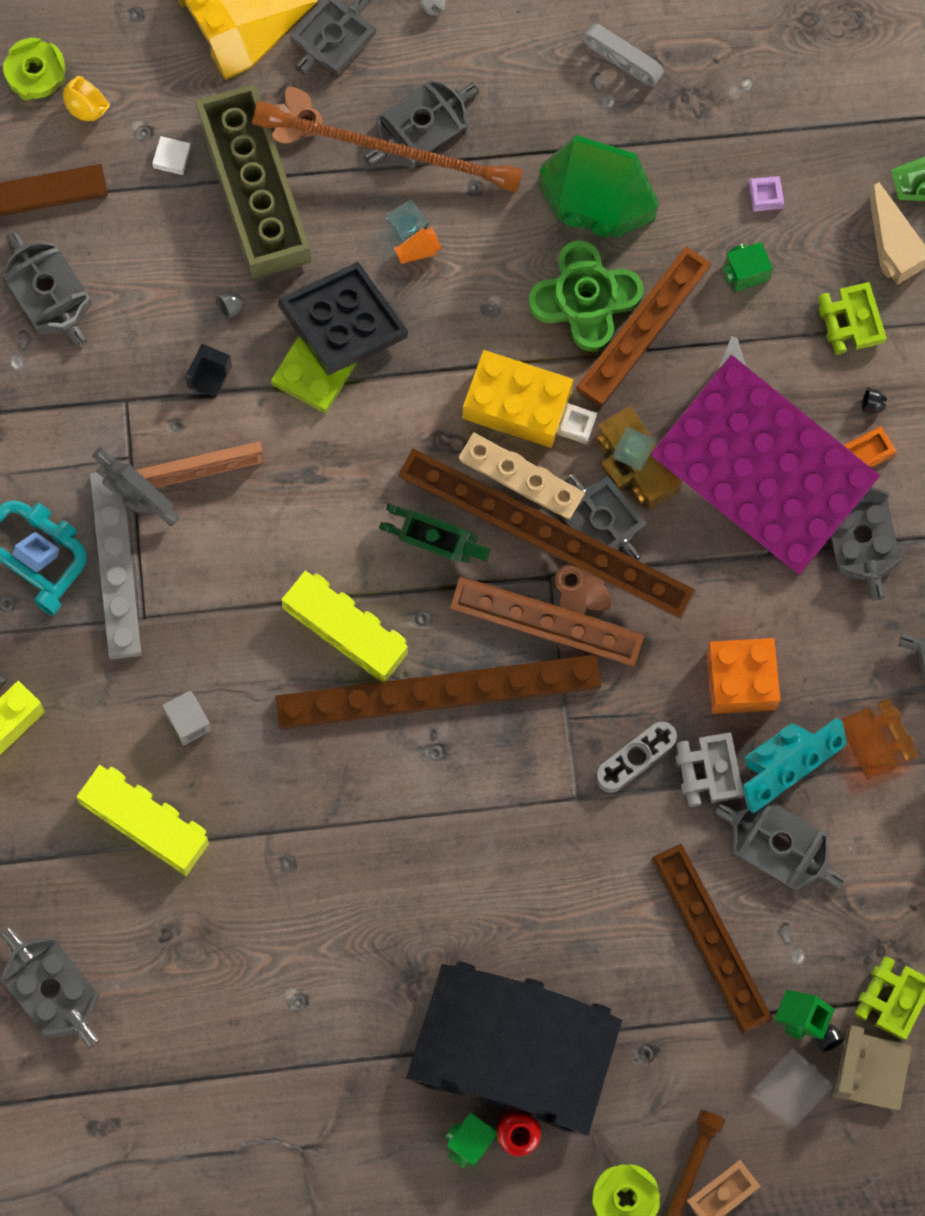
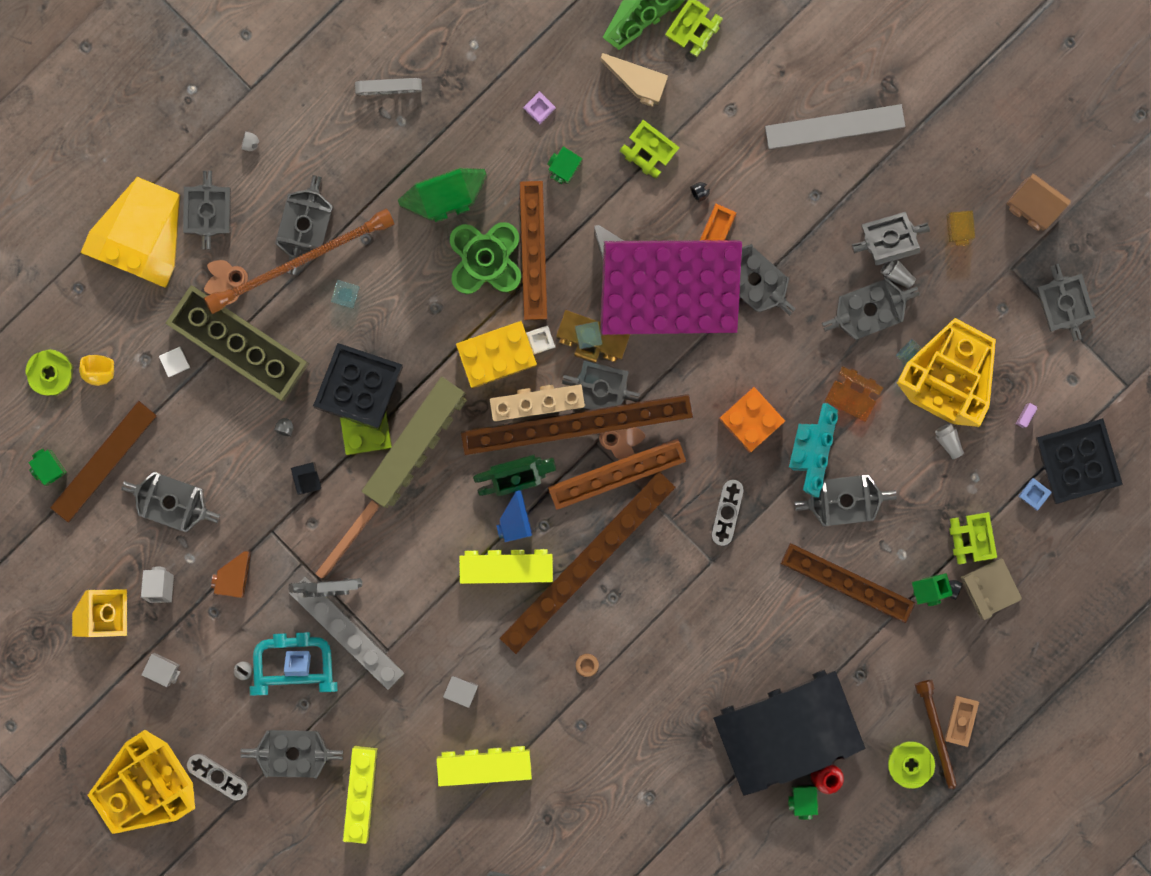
camera: 30 degrees left, 15 degrees up
orange cone [394,227,442,265] -> none
light grey plate [675,732,744,807] -> none
clear piece [753,1048,833,1129] -> none
none -> dark orange slope [211,551,251,598]
none -> olive brick [361,376,467,508]
none -> blue slope [496,490,532,542]
none -> medium nougat tile [576,654,599,677]

